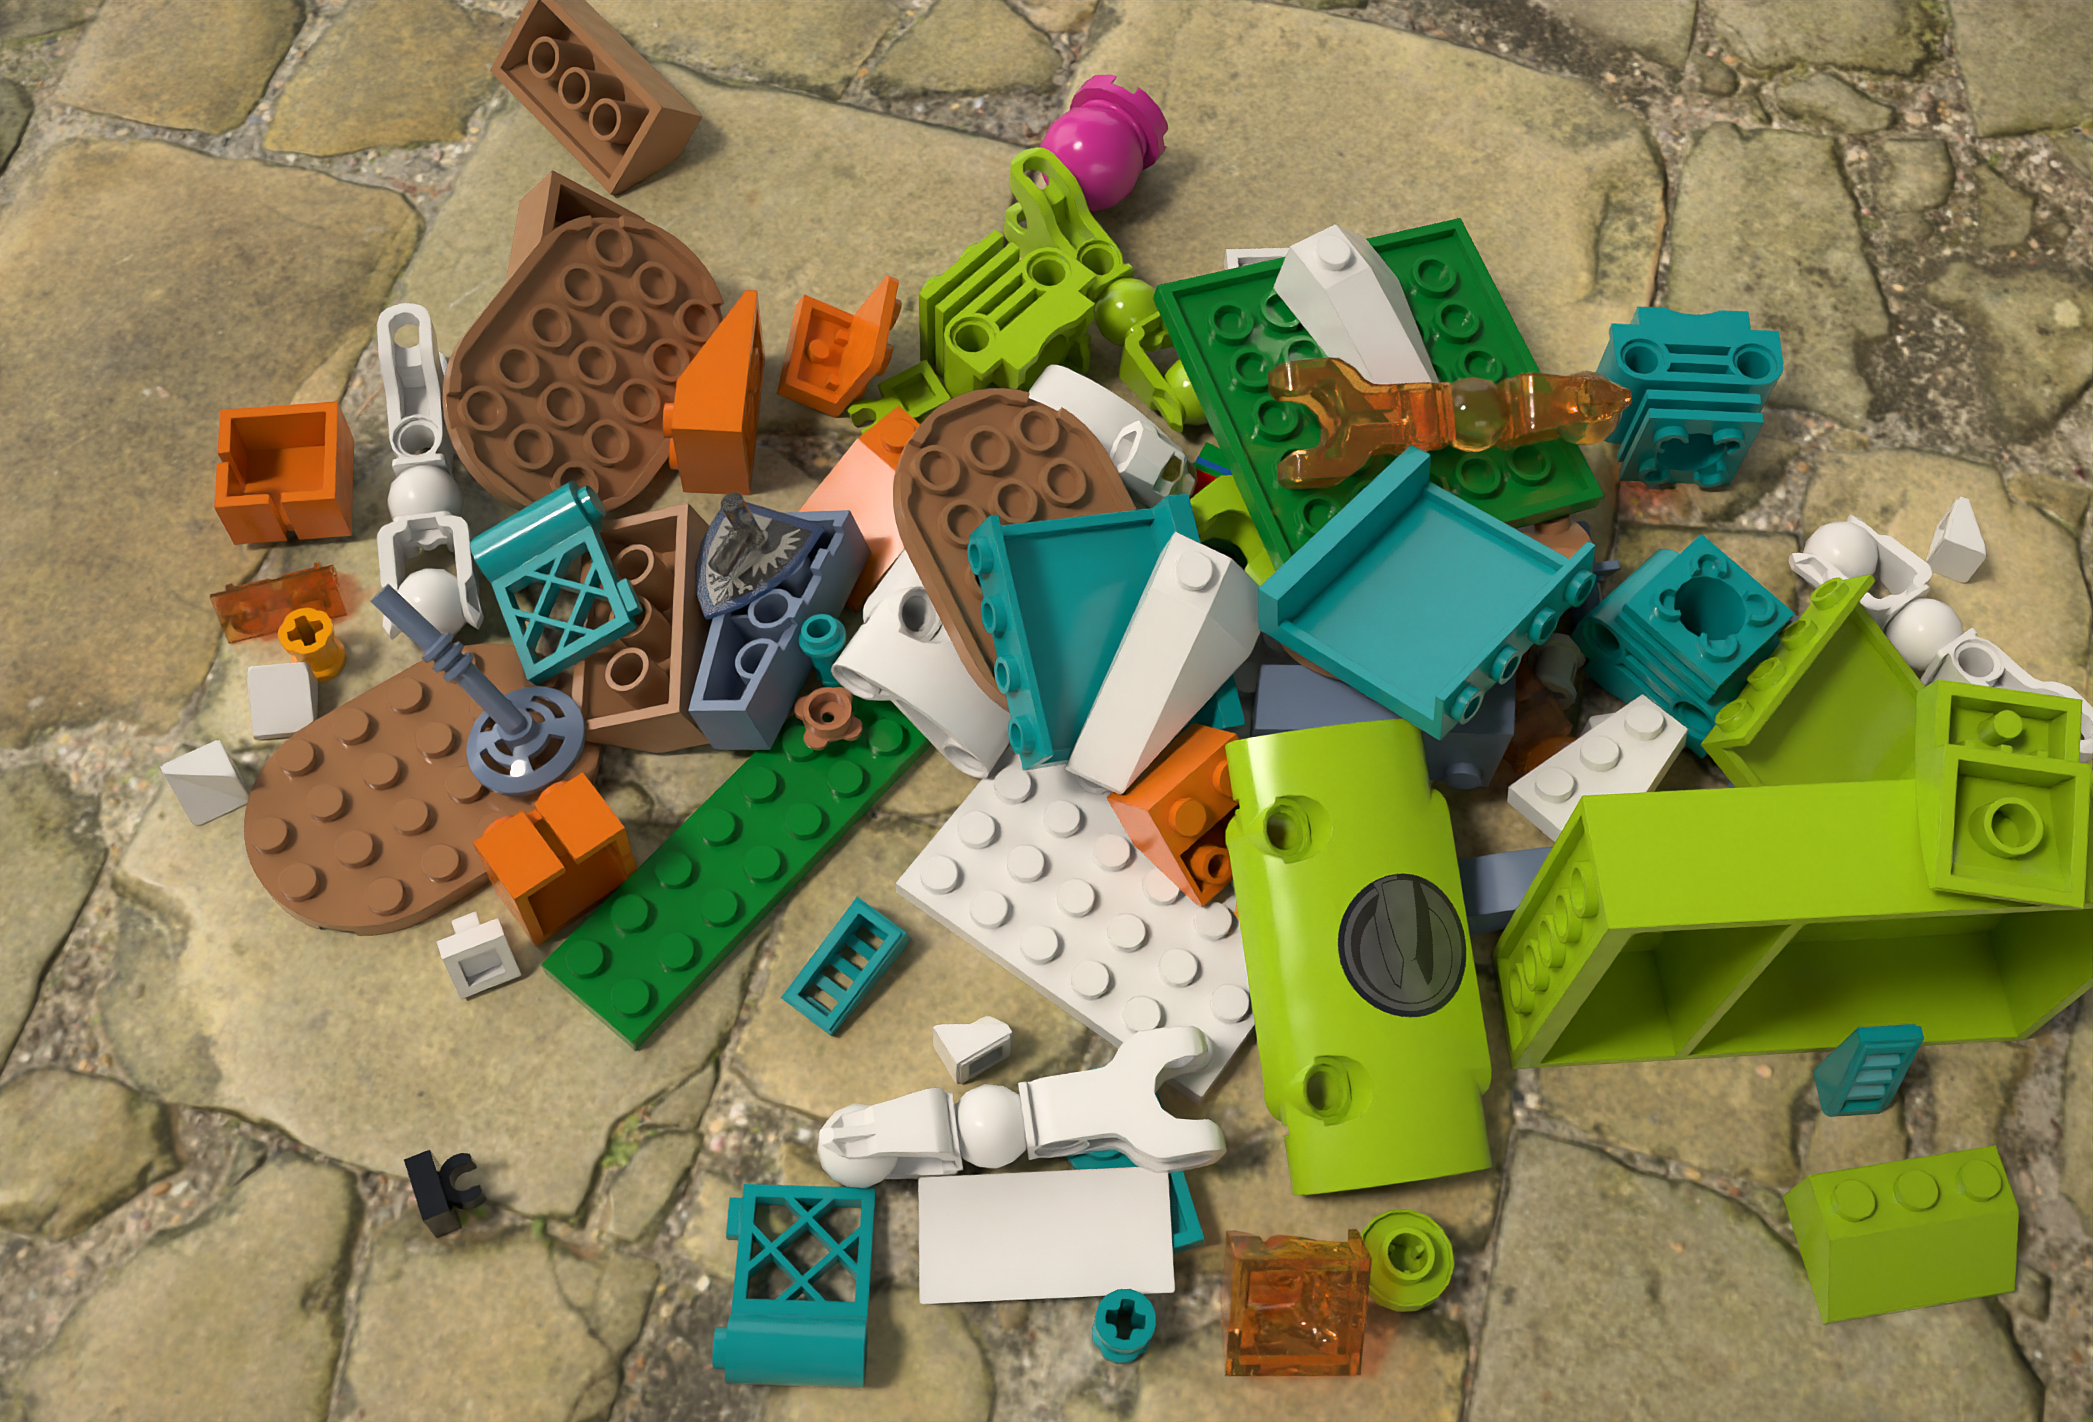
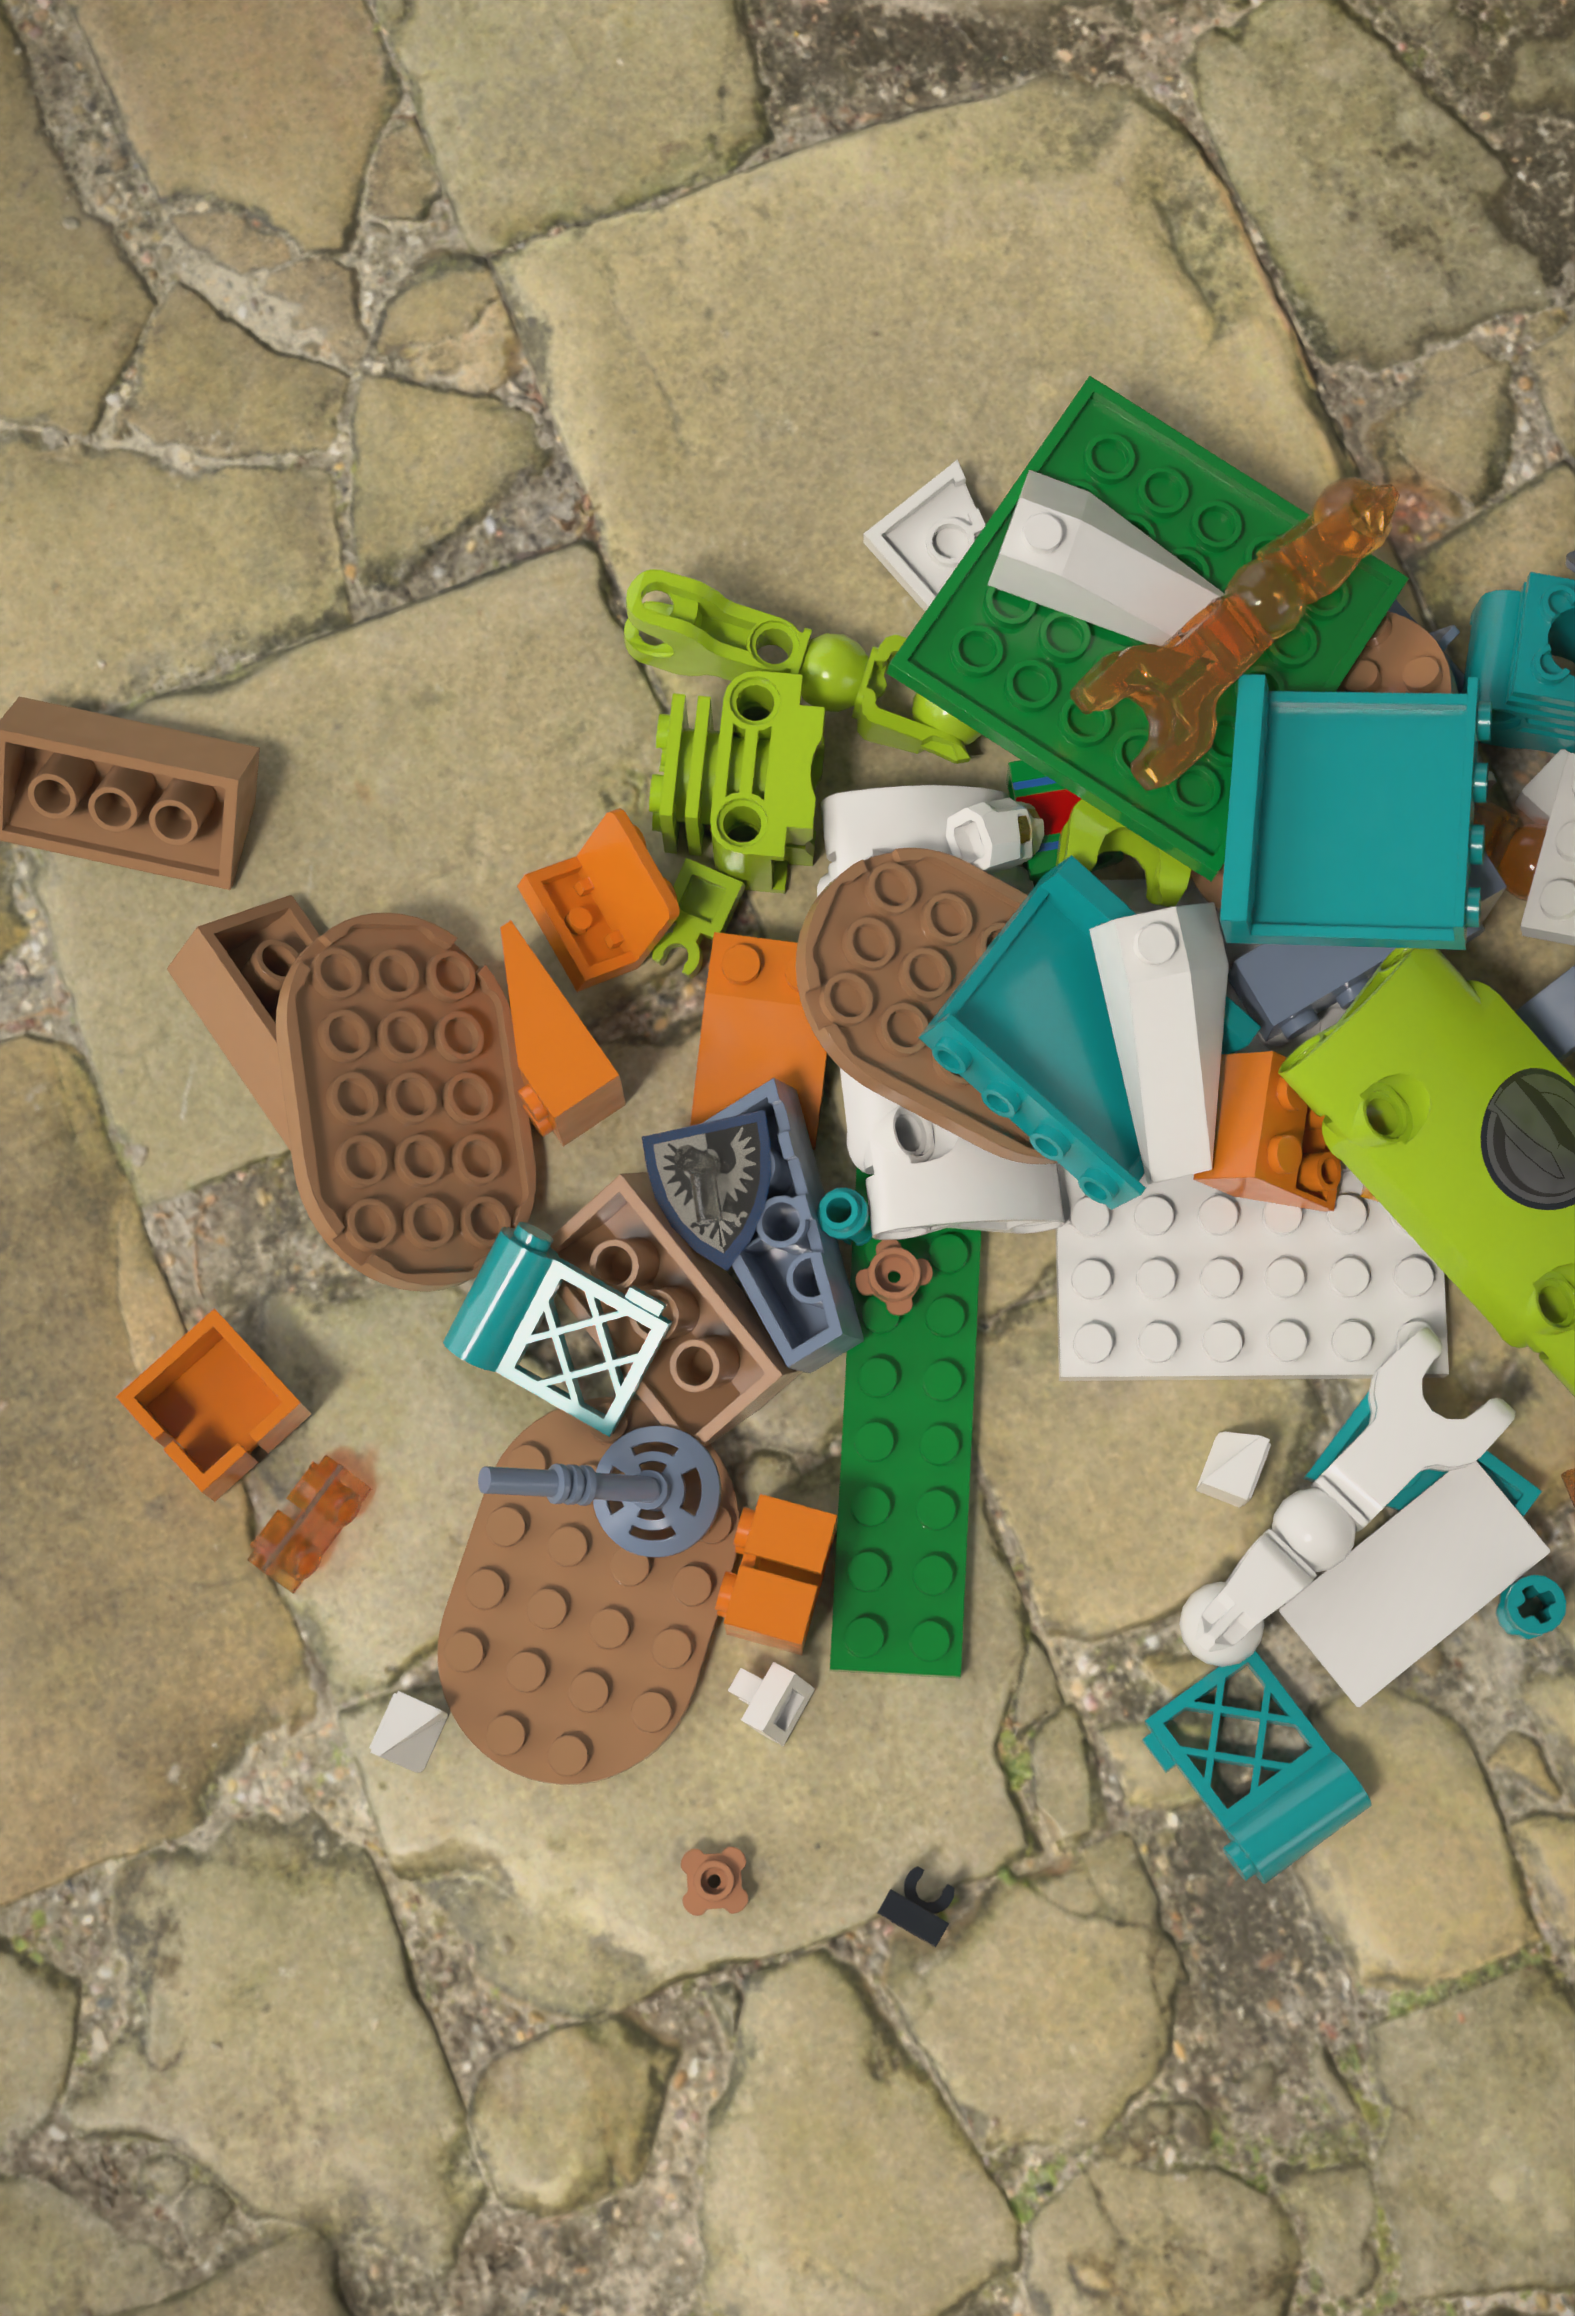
camera: 30 degrees left, 15 degrees up
white slope [247,662,318,740] -> none
light orange bush [278,607,347,683] -> none
white piece [377,303,484,640] -> none
teal slope [781,896,912,1036] -> none
dark pink tile [1040,74,1168,213] -> none
teal piece [1584,306,1784,487] -> none
none -> nougat plate [681,1847,748,1916]

